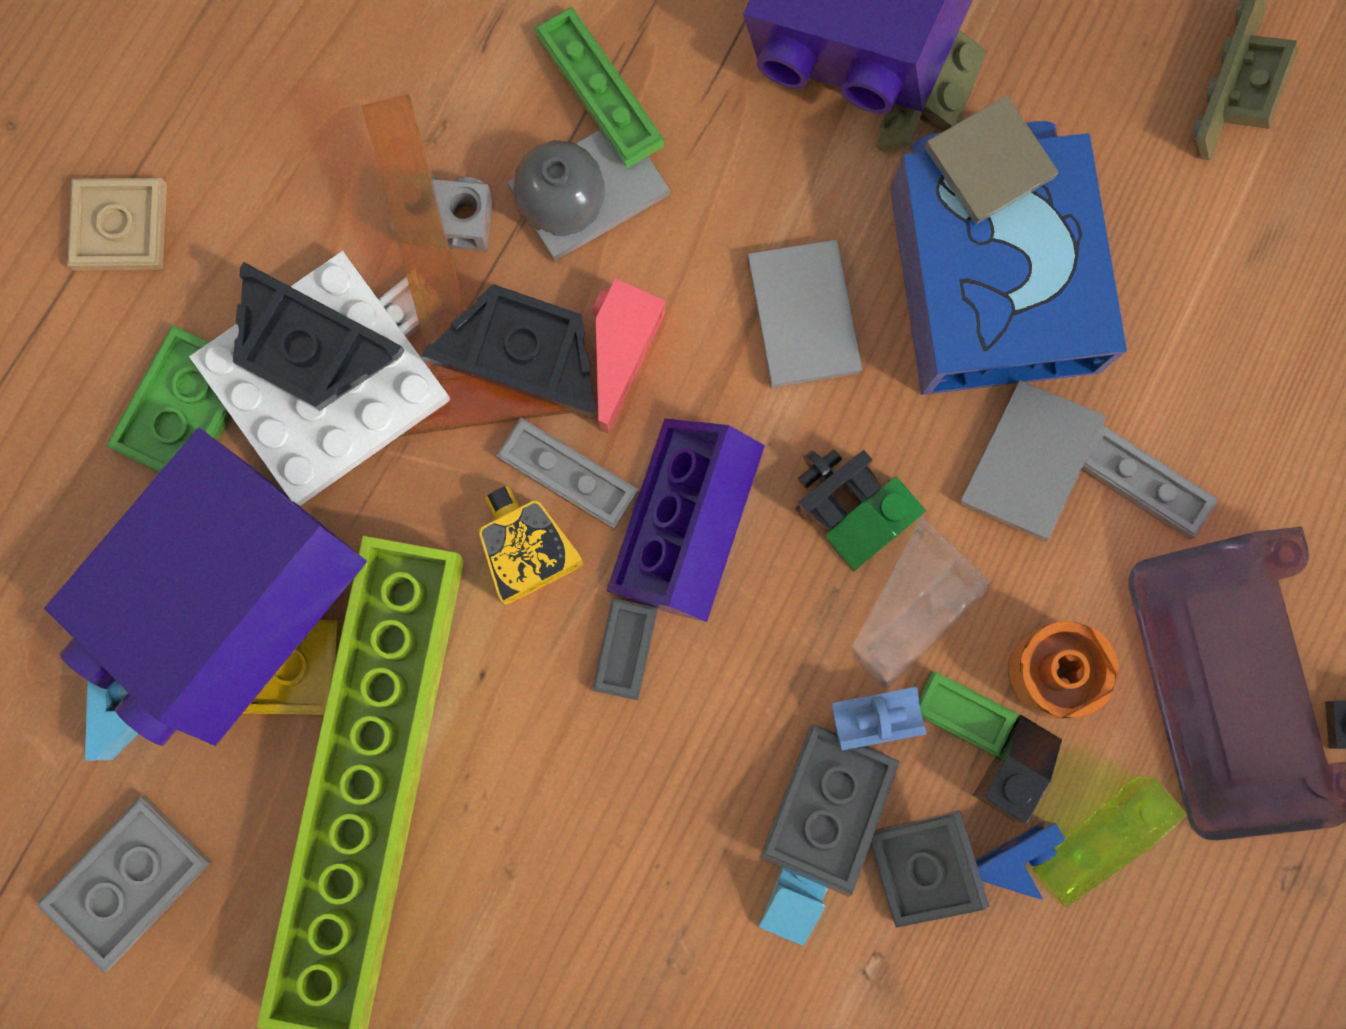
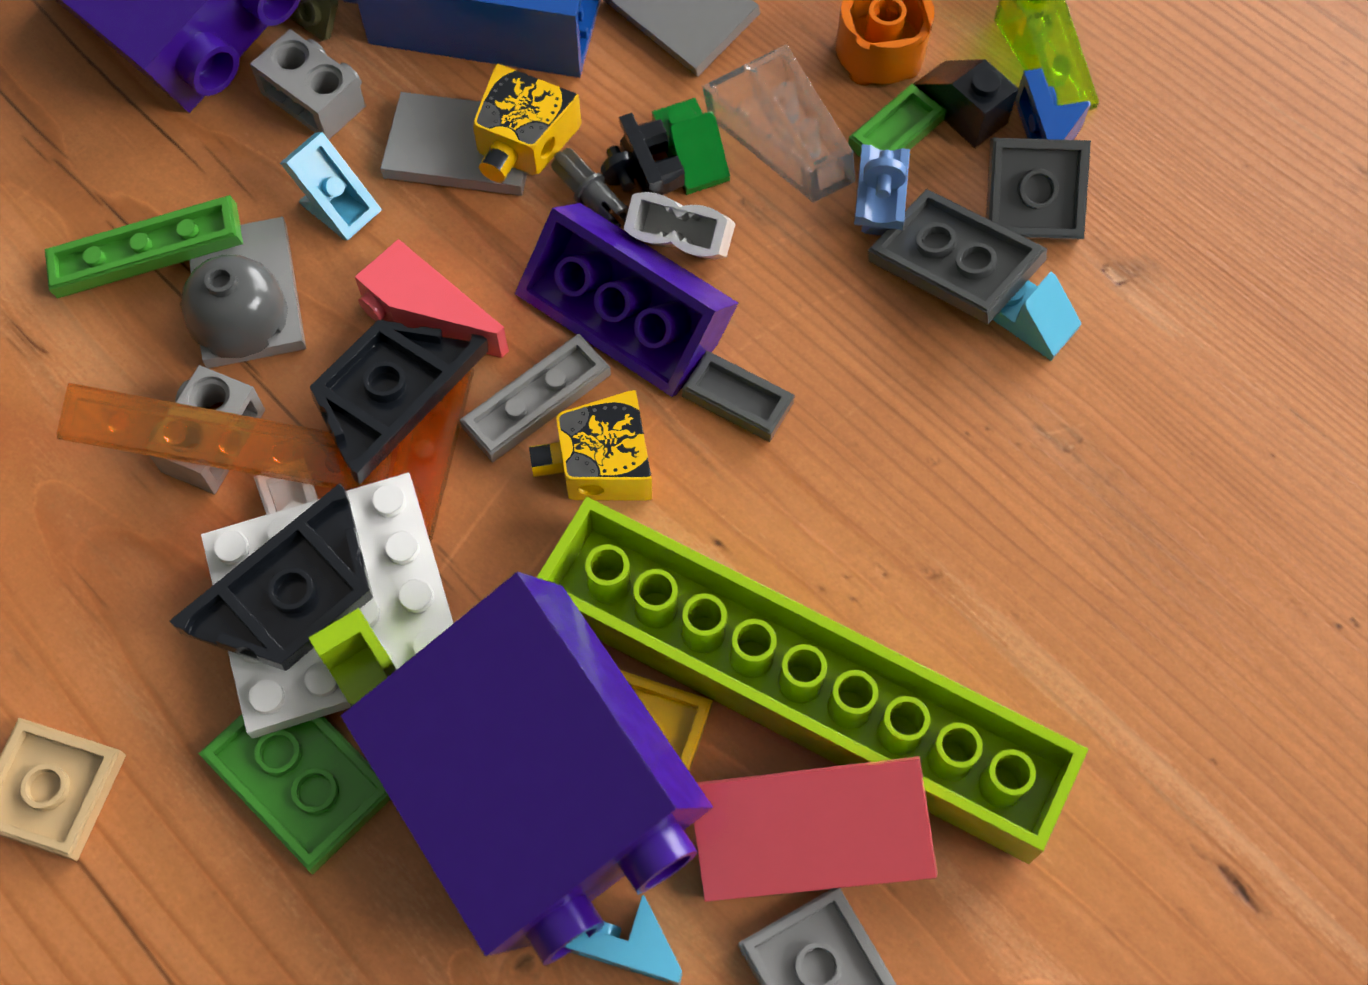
camera: 70 degrees left, 15 degrees down
none -> light grey brick [250,29,366,140]
none -> slope [280,132,382,240]
none -> lime panel [309,608,397,707]
none -> torso [473,63,581,183]
none -> dark grey axle [551,148,629,227]
none -> white brick [624,192,735,259]
none -> coral tile [694,756,937,902]

